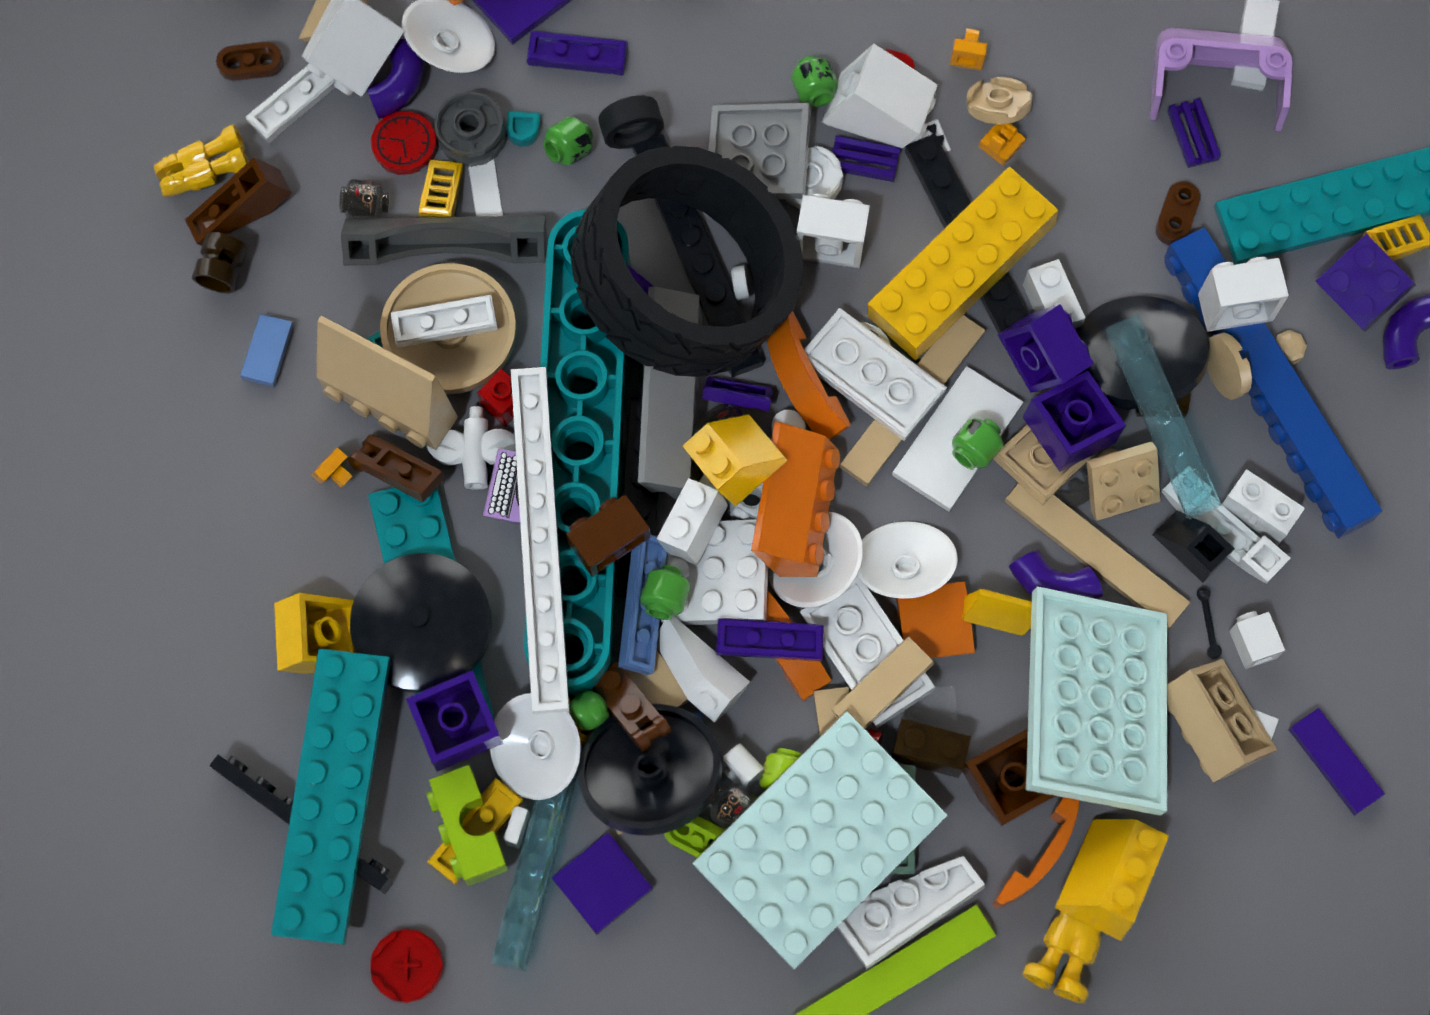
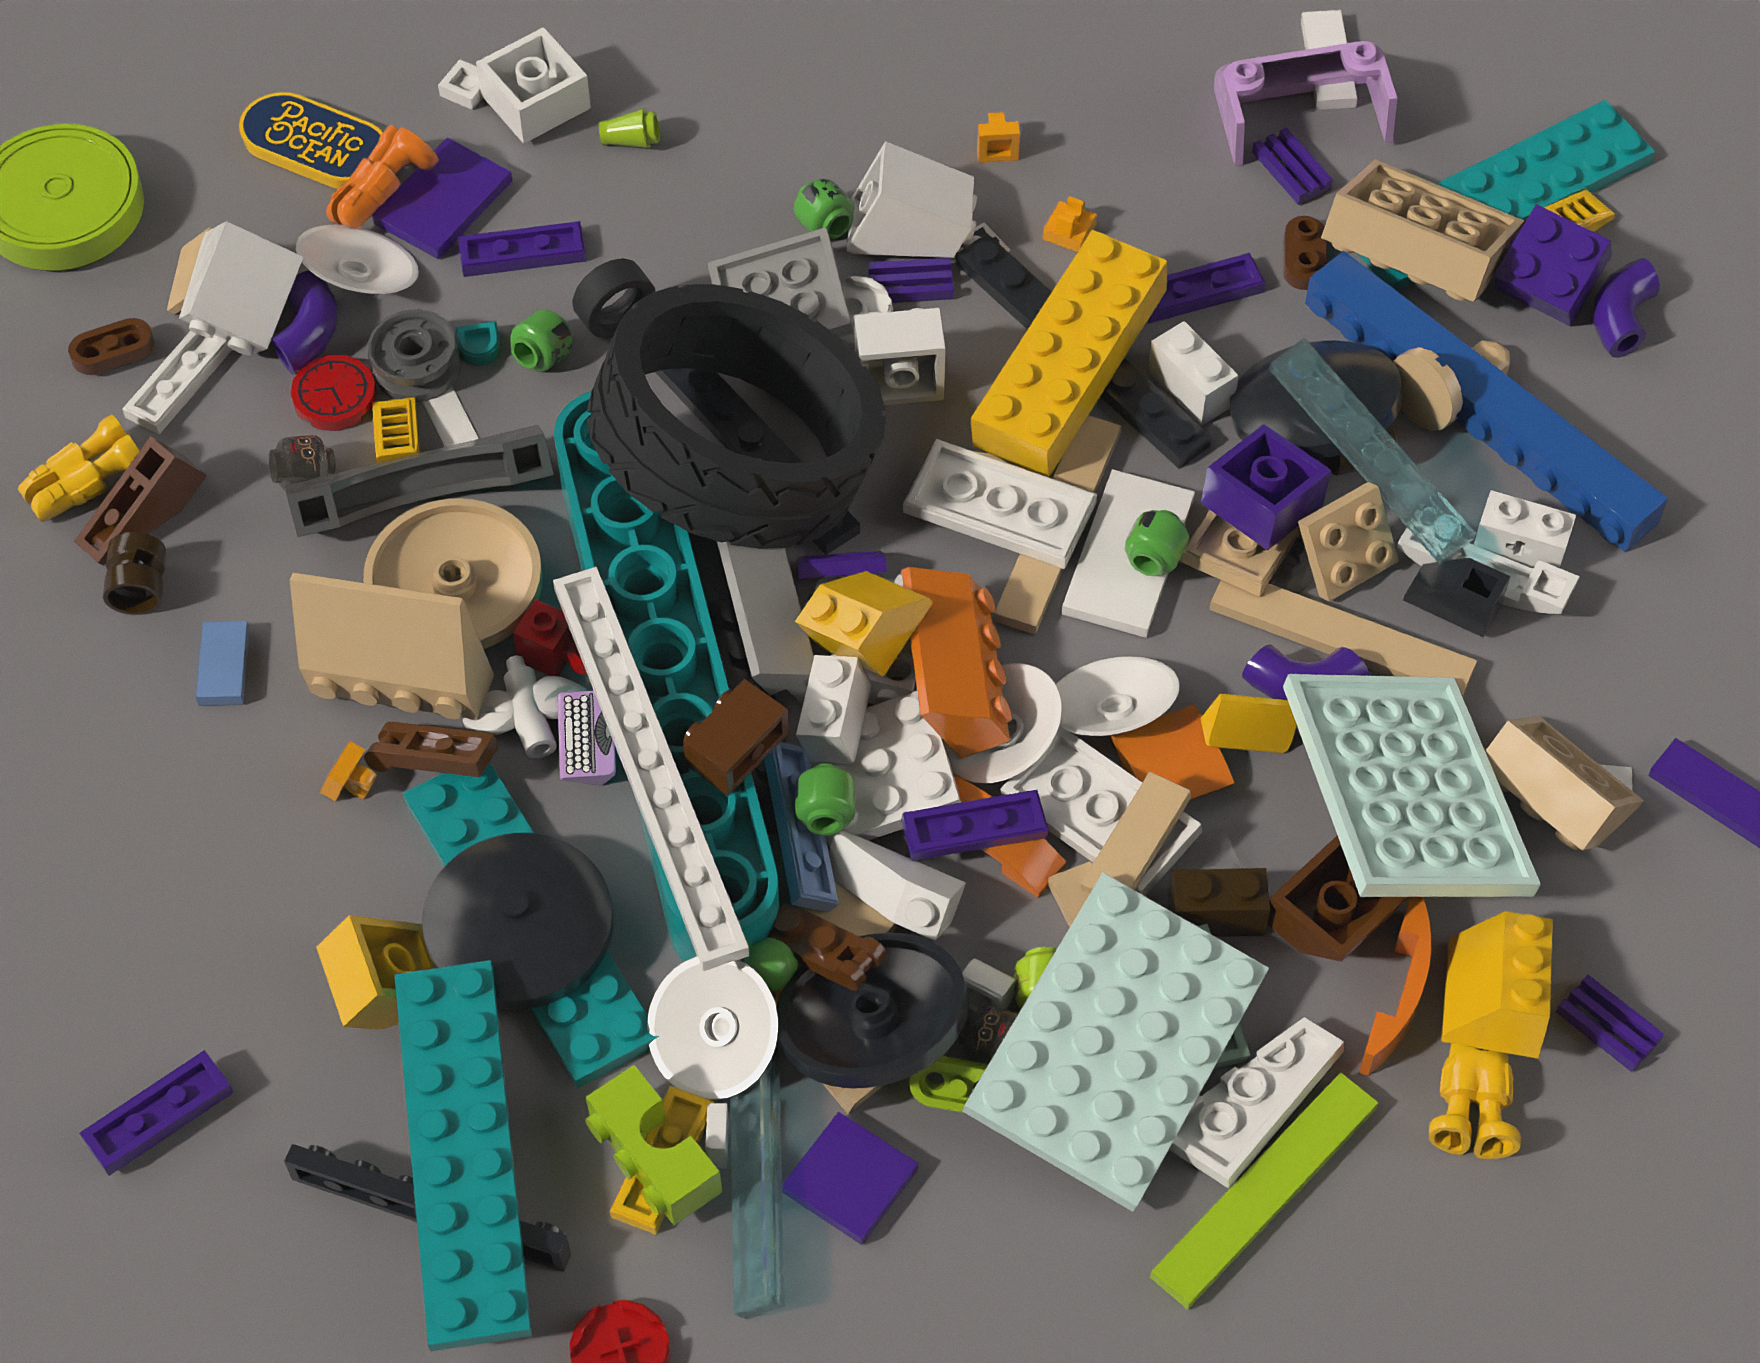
camera: 15 degrees left, 15 degrees down
white tile [391,295,498,348] -> none
dark purple brick [406,670,503,772] -> none
white tile [731,265,749,300] -> none
orange slope [767,311,851,441] -> none
tan tile [966,77,1032,124] -> none
dark purple brick [997,304,1094,393] -> none
black hinge [1197,588,1222,659] -> none
white brick [1198,257,1289,332] -> none
white brick [1229,611,1285,669] -> none
none -> dark purple plate [79,1050,234,1176]
none -> dark purple tile [1148,253,1266,324]
none -> tan slope [1321,159,1524,302]
none -> dark purple tile [1556,974,1664,1072]

